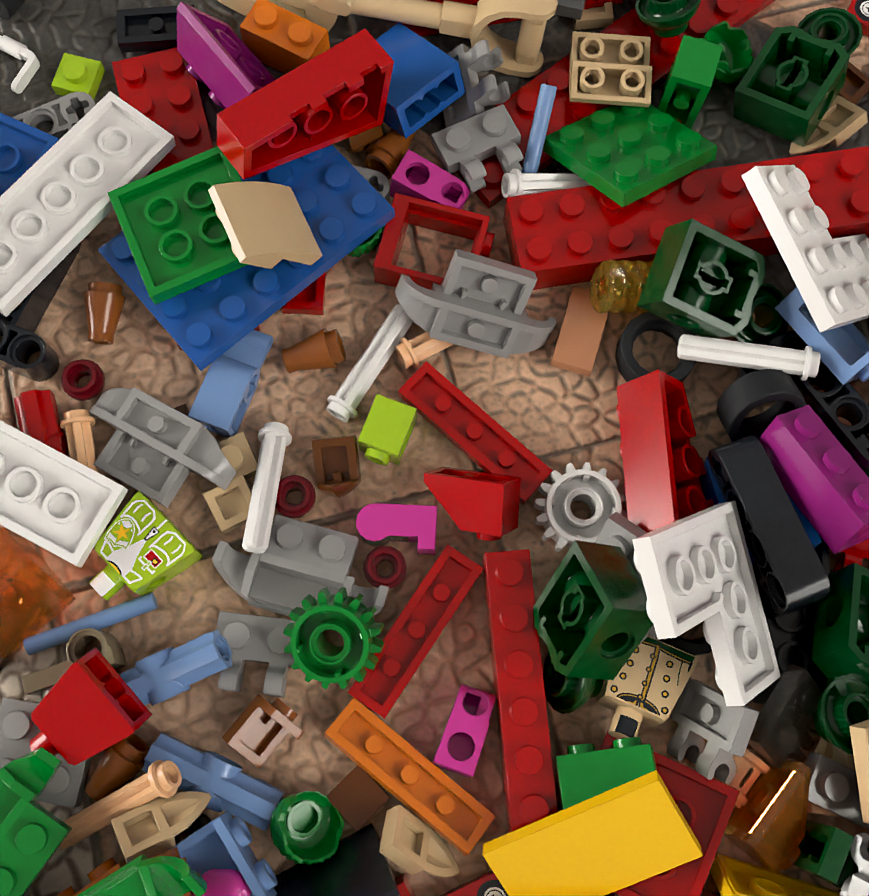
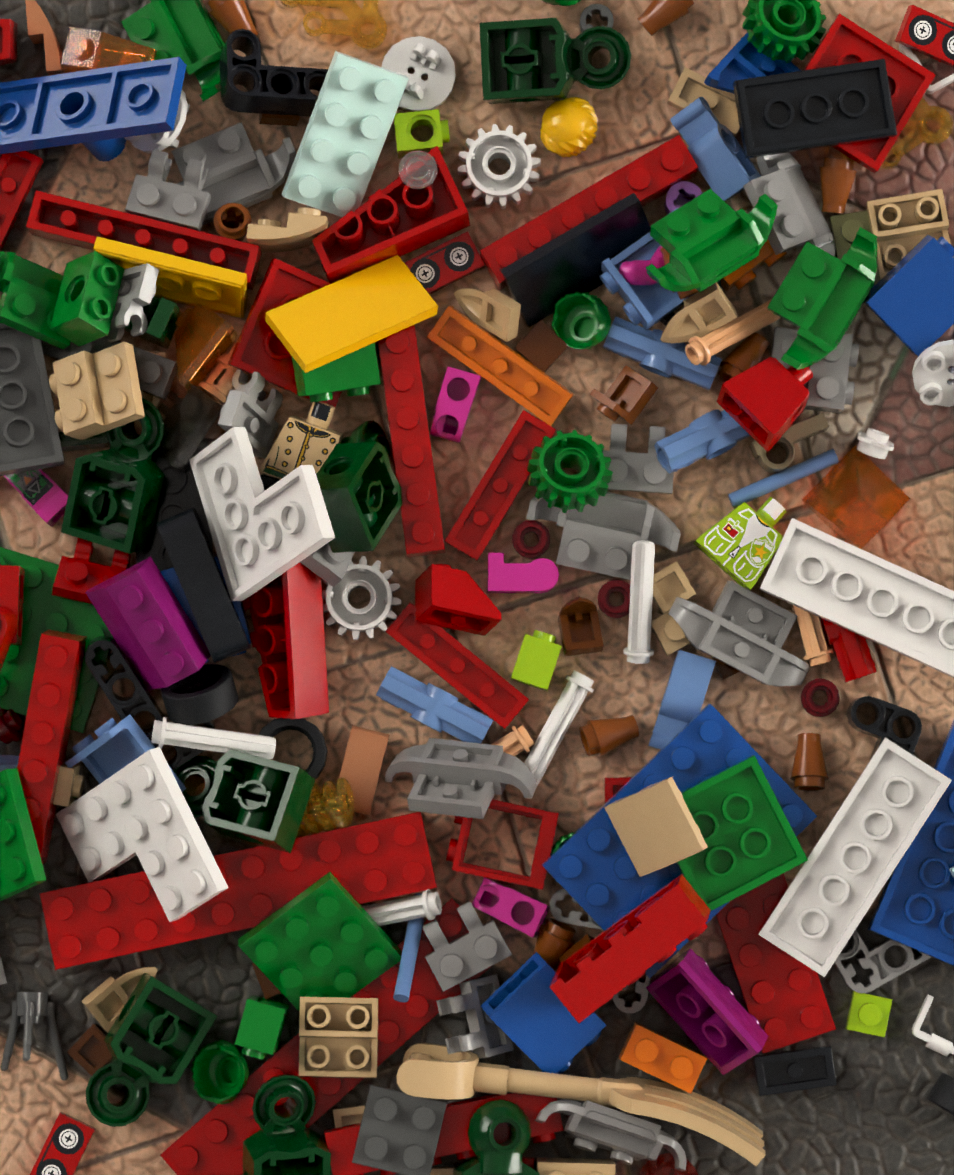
camera: 175 degrees left, 10 degrees up
none -> medium blue piece [376,666,493,743]

